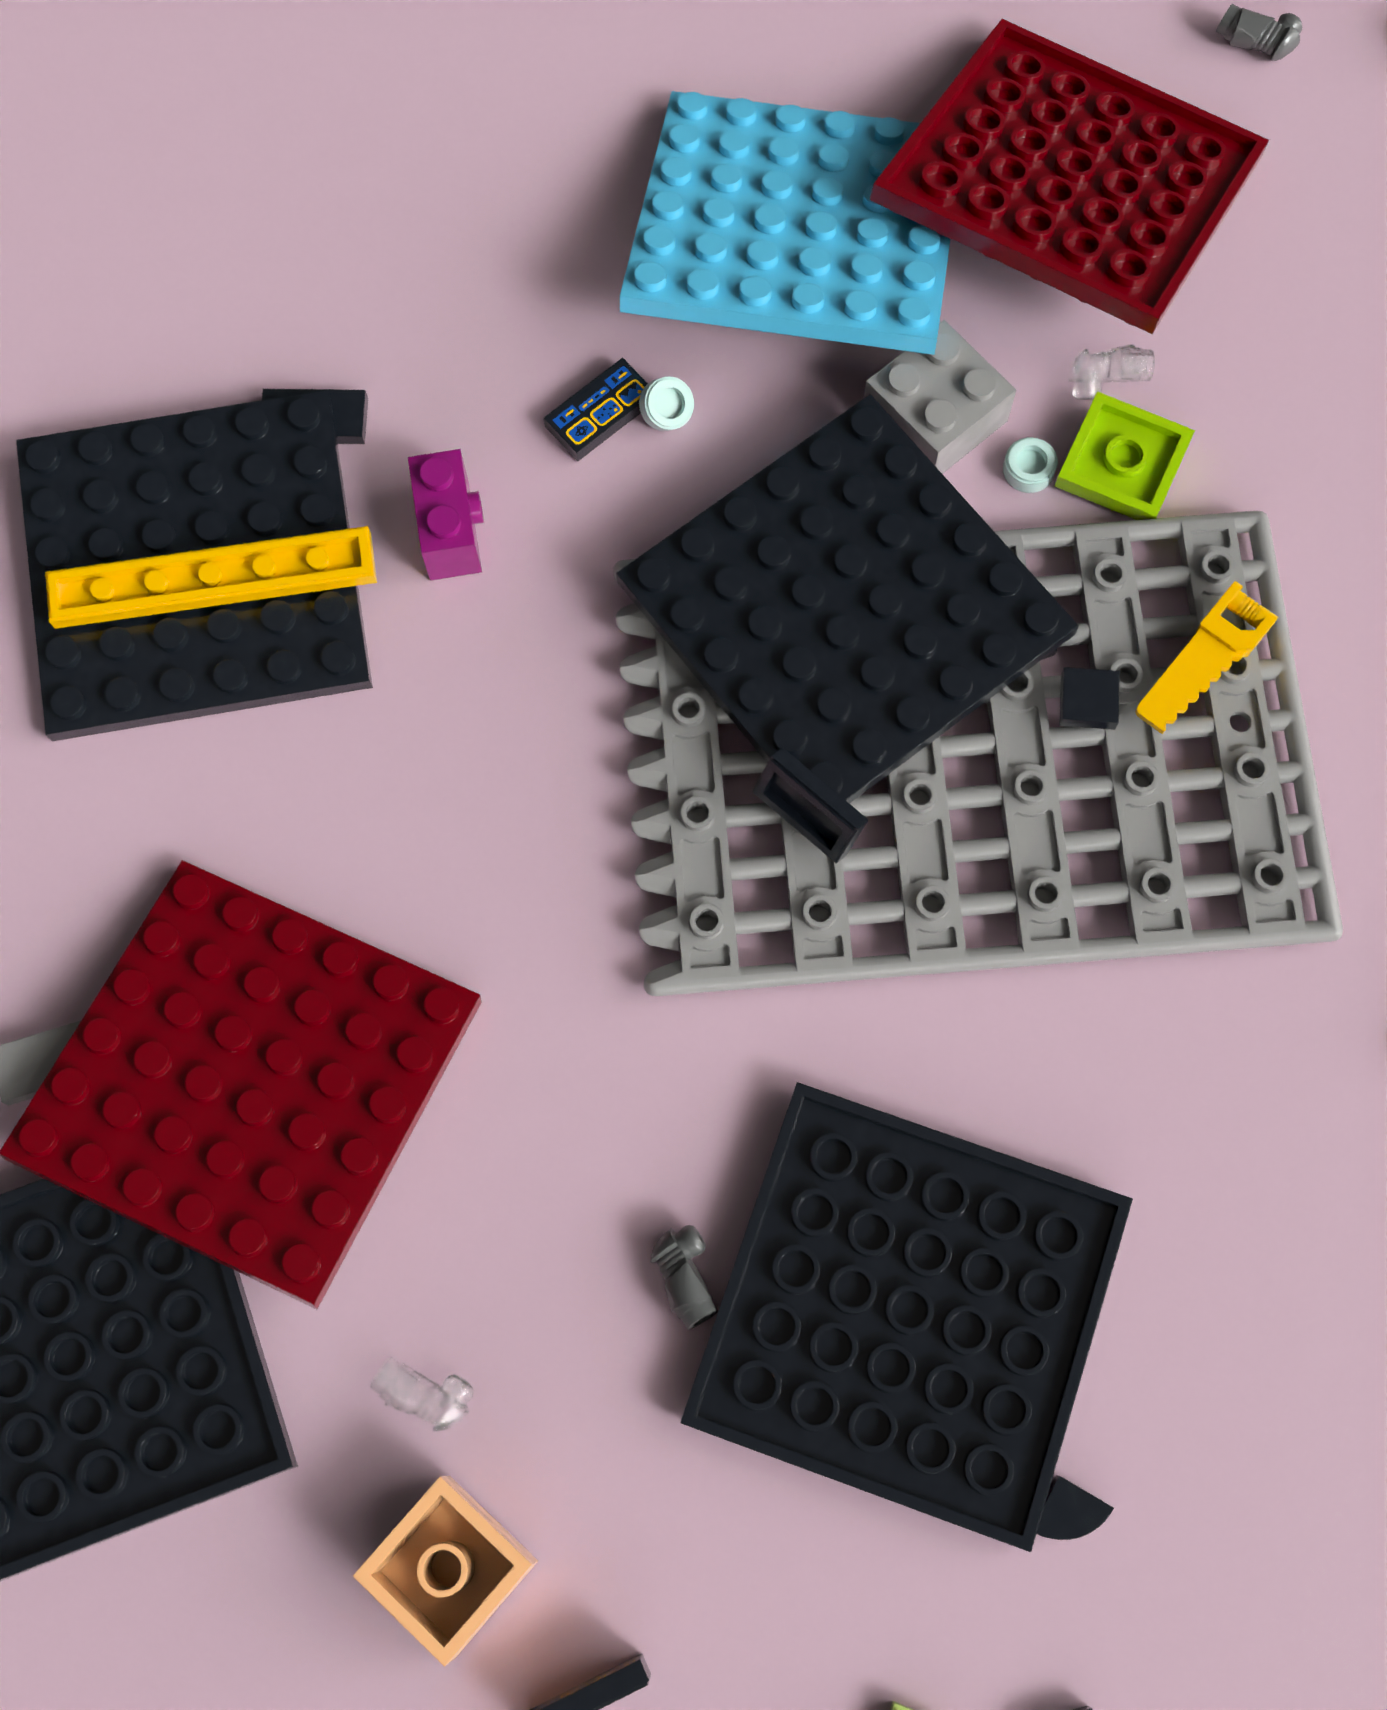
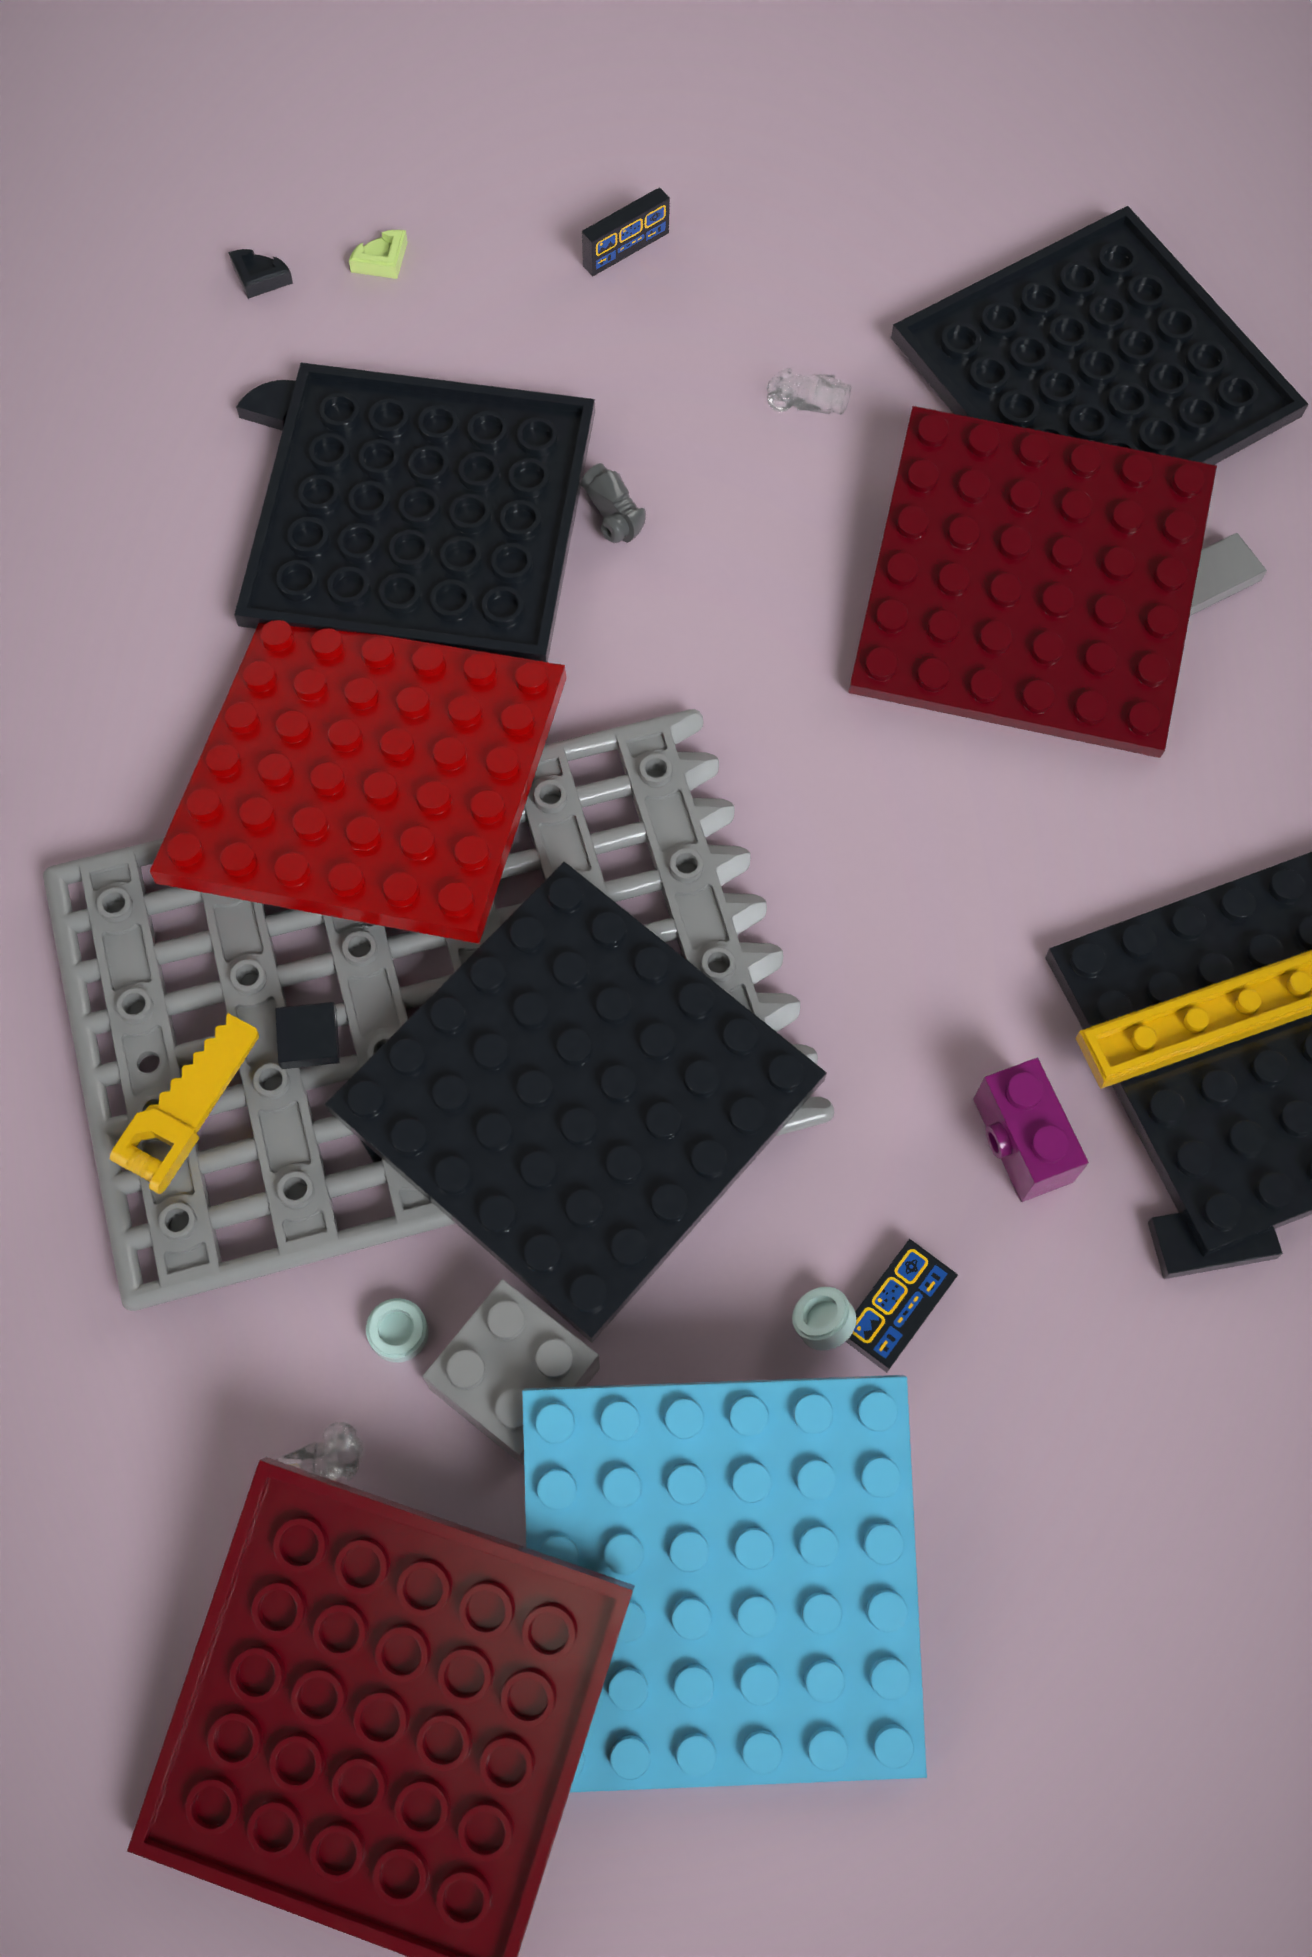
camera: 165 degrees right, 5 degrees down
light nougat brick [353,1476,538,1667] -> none
black tile [752,747,868,864] -> none
lime plate [1055,391,1195,520] -> none
none -> red plate [150,620,566,944]

